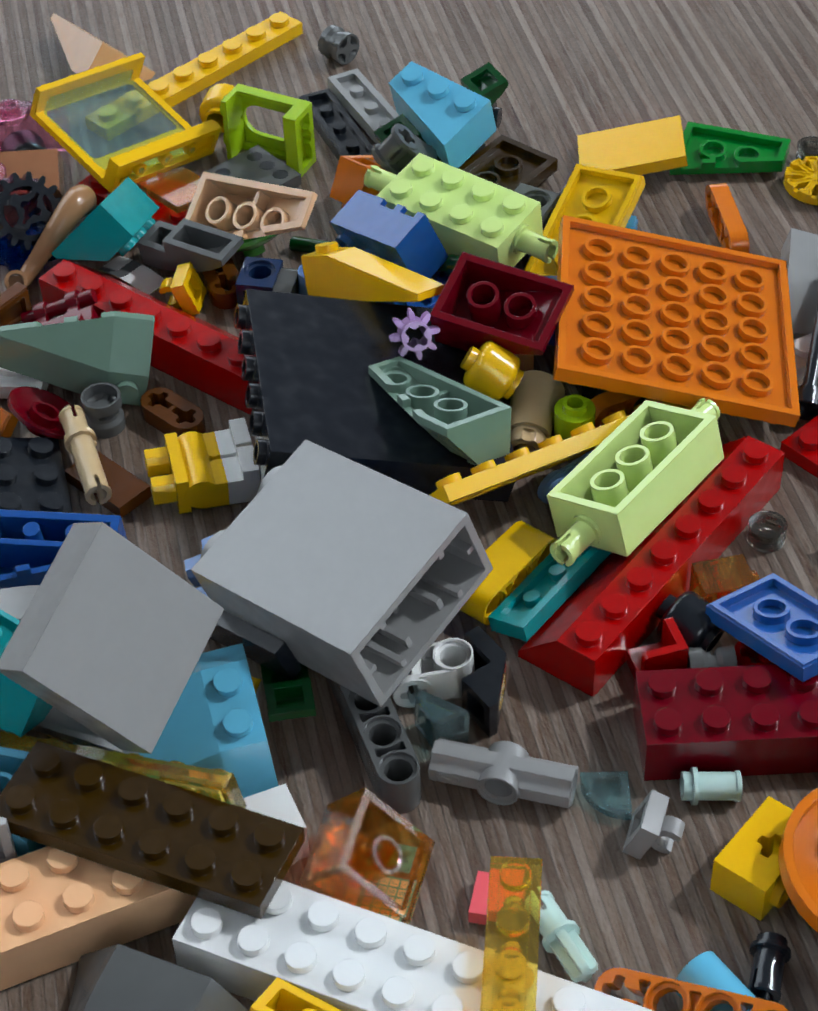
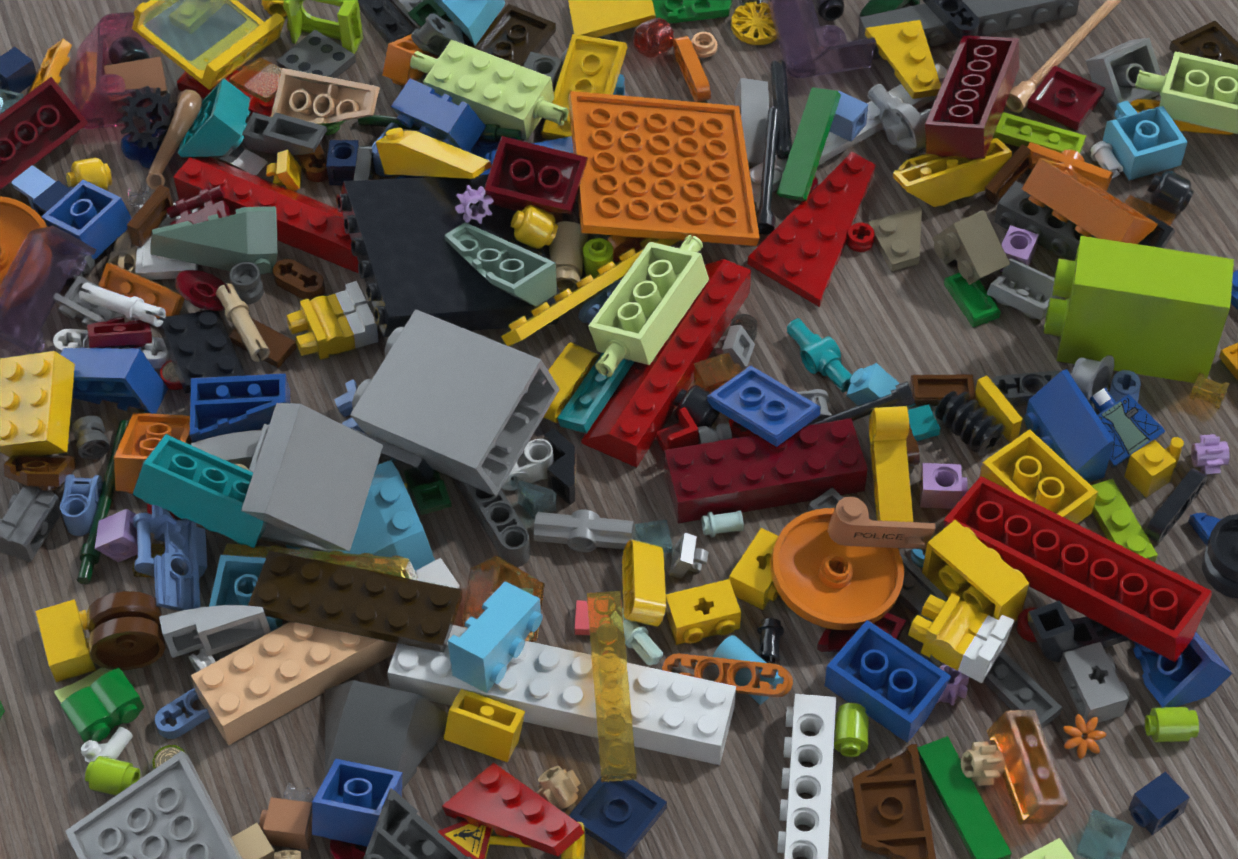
camera: 10 degrees left, 10 degrees up
none -> medium azure wedge [448,581,543,693]
none -> yellow beam [622,539,666,627]
none -> clear red head [633,18,675,58]
none -> yellow brick [665,579,741,645]
none -> light nougat plate [691,32,718,58]
none -> light grey tile [715,325,755,369]

